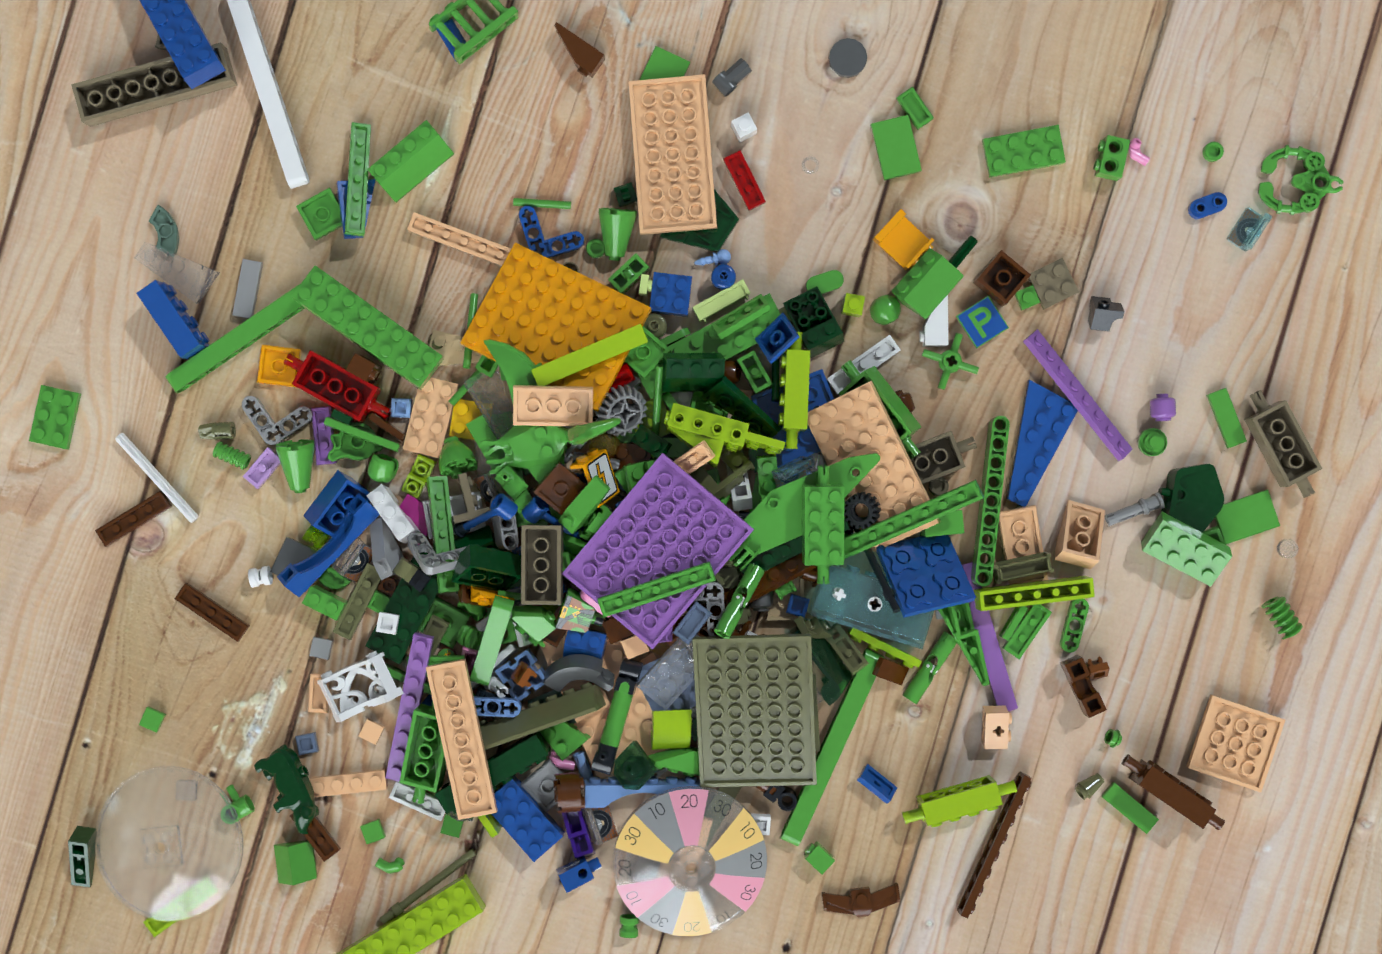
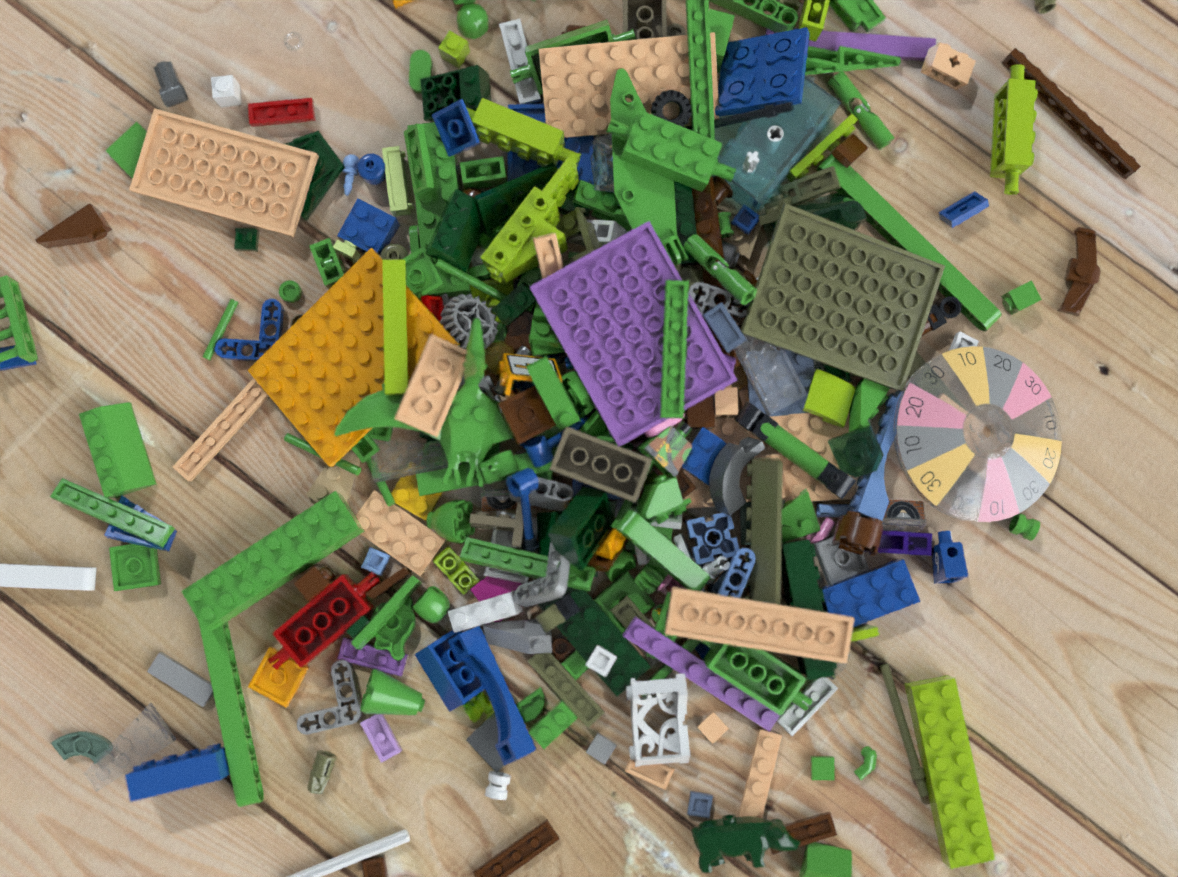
camera: 70 degrees left, 5 degrees down
bright green piece [213,441,251,470] -> none
panel [332,537,373,582] -> none
bright green tile [440,814,464,838] -> none
dark orange tile [511,661,537,687] -> none
bright green cone [598,208,637,261] -> none
dark green bar [772,357,780,402] -> none

